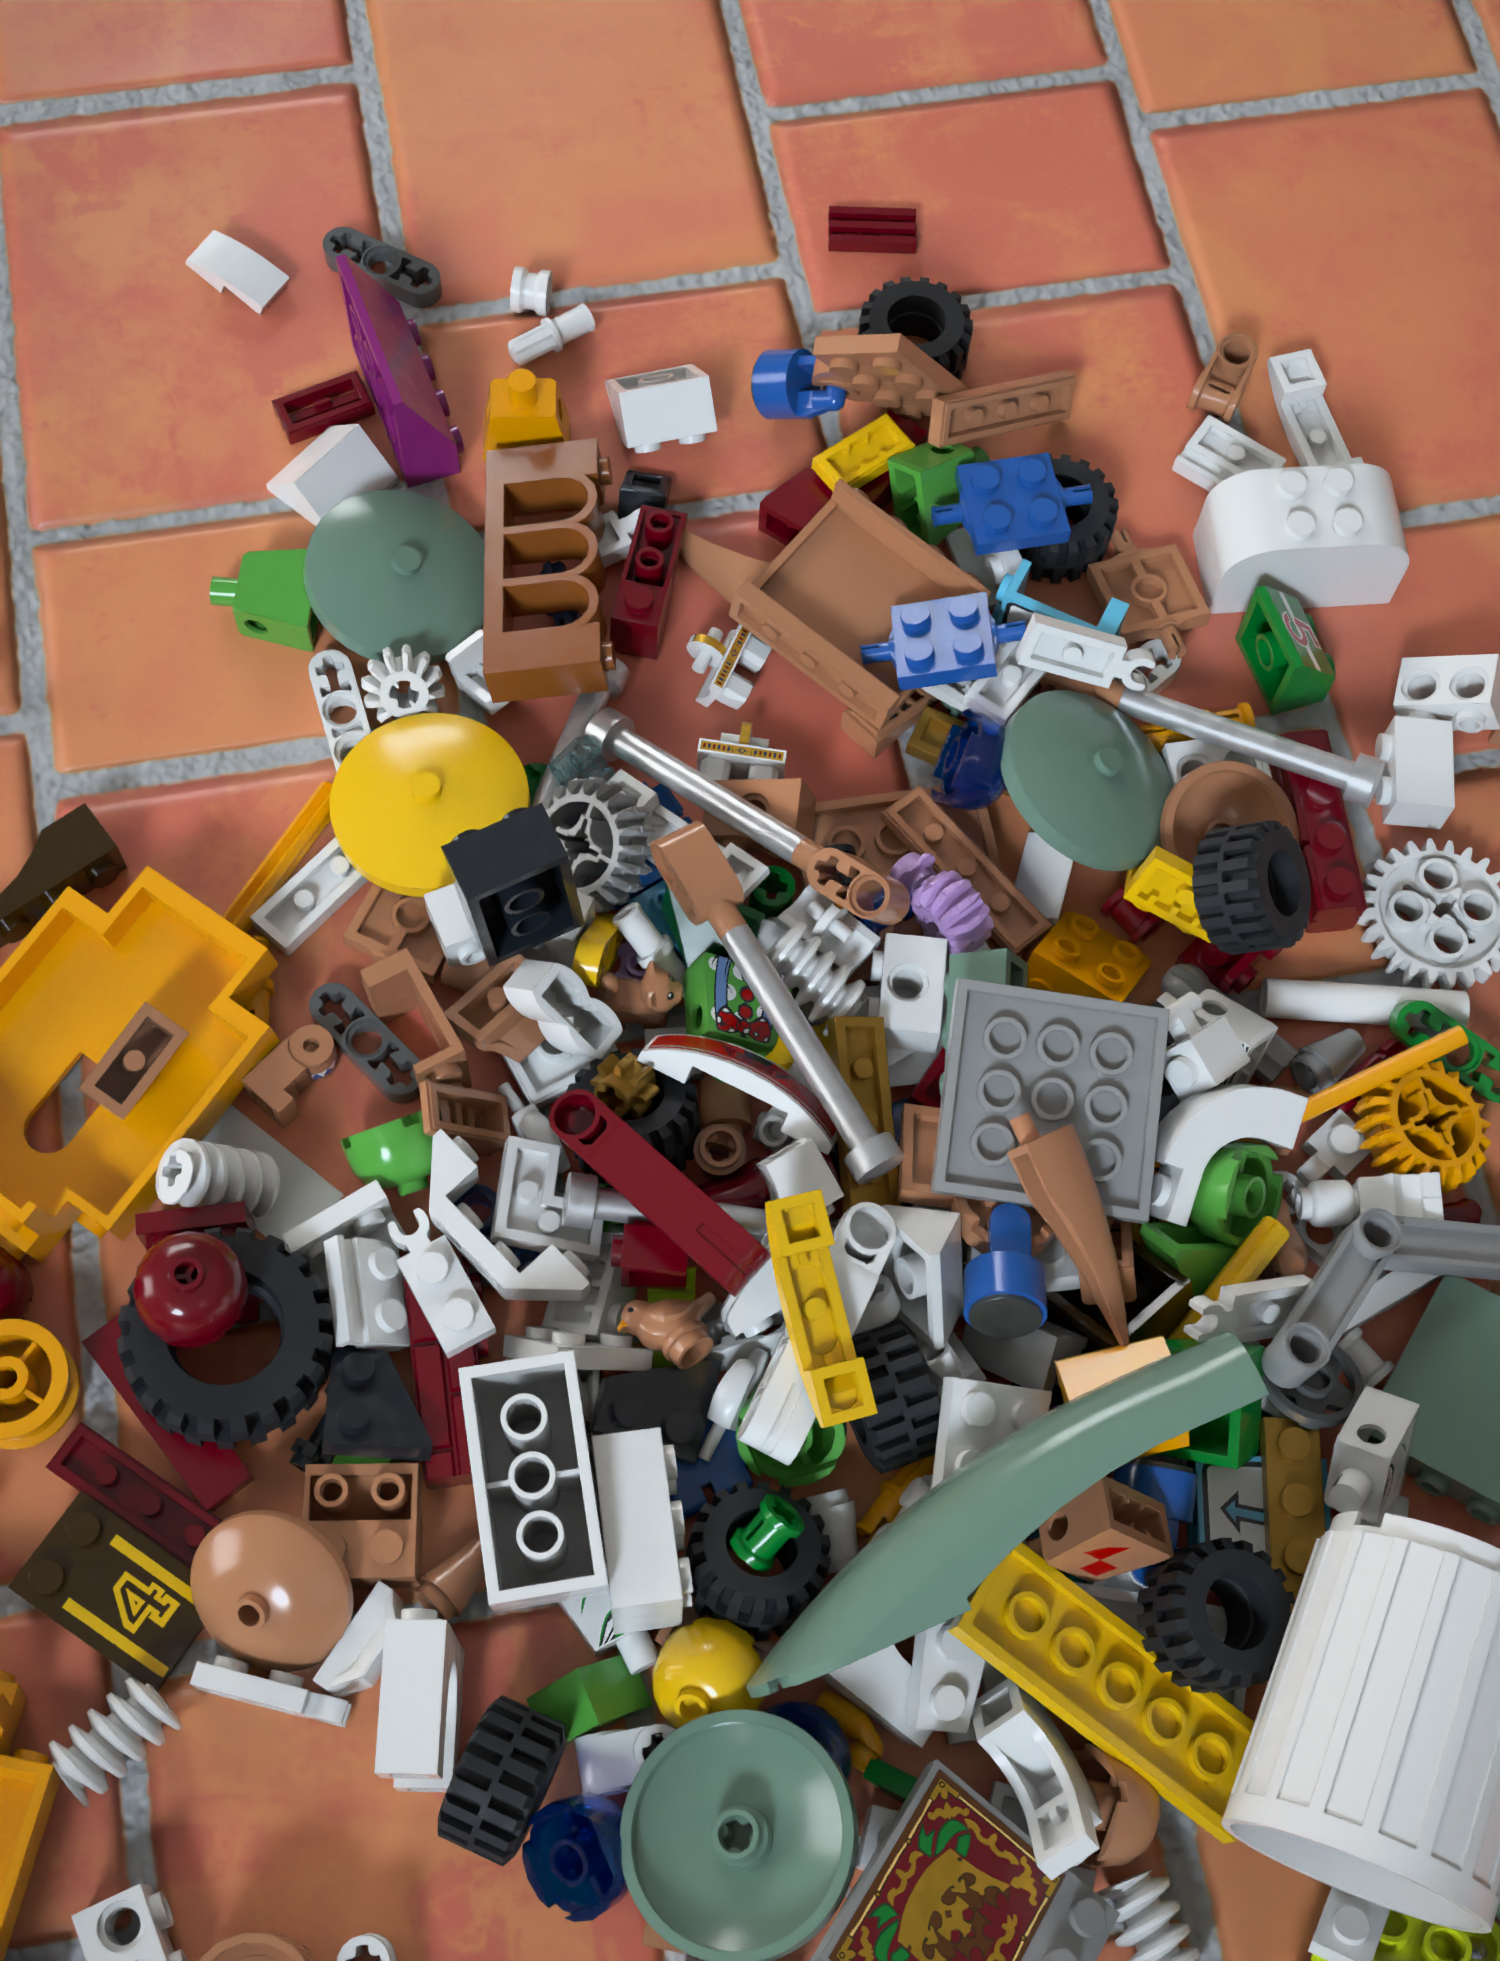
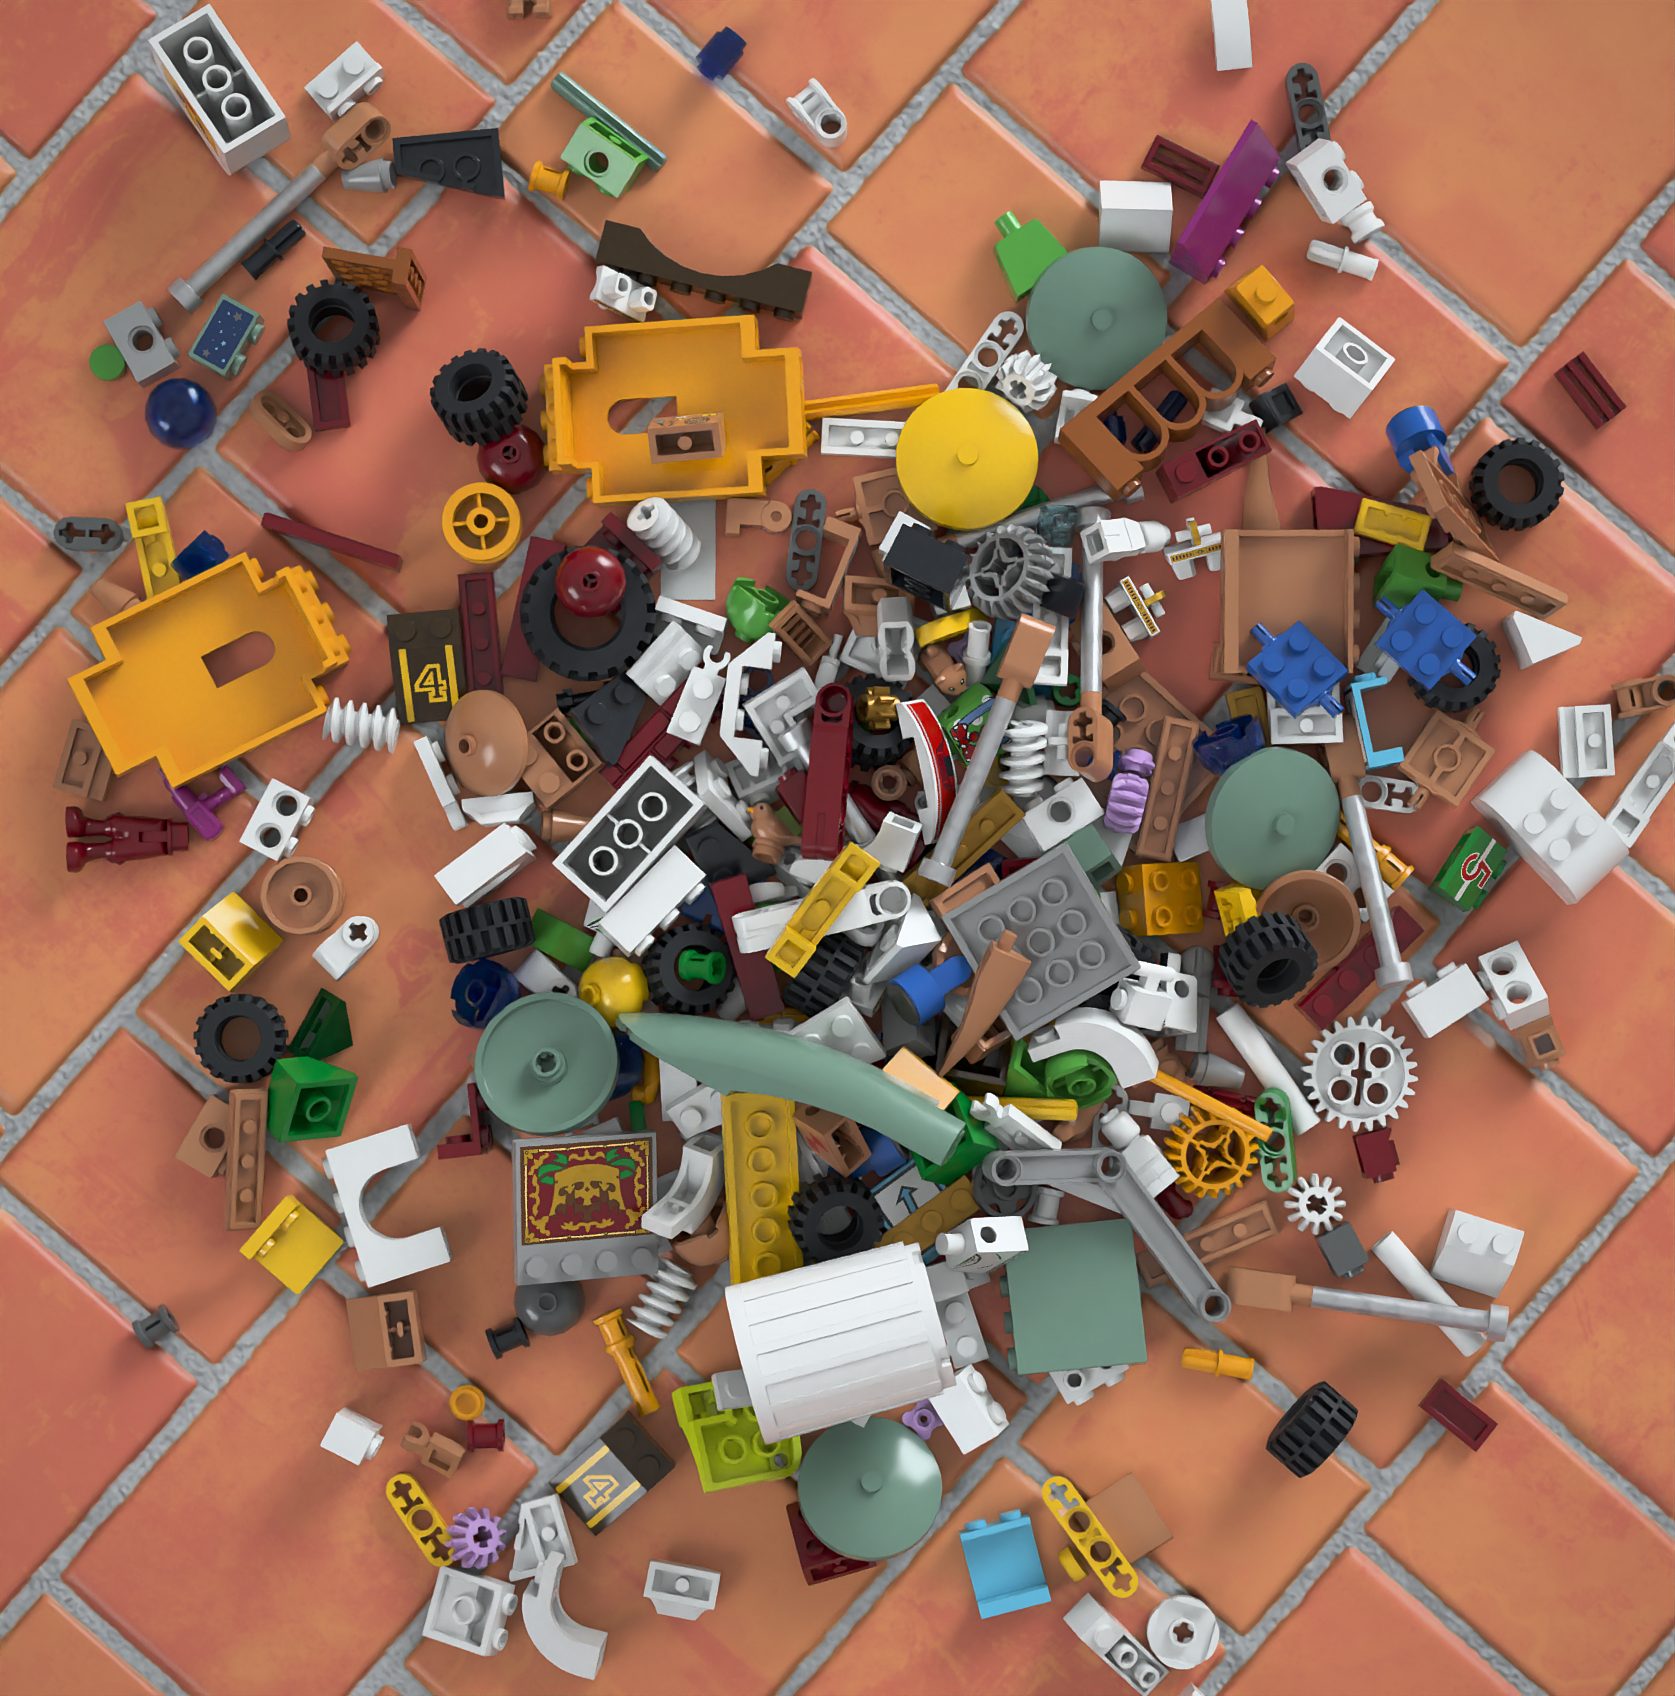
camera: 55 degrees right, 20 degrees up
white plate [1015,612,1156,691] -> none
none -> dark red tile [709,873,785,1021]
none -> black slope [1040,571,1086,619]
none -> white piece [1080,517,1171,564]
none -> white brick [1285,138,1367,224]
none -> white slope [1501,610,1582,670]

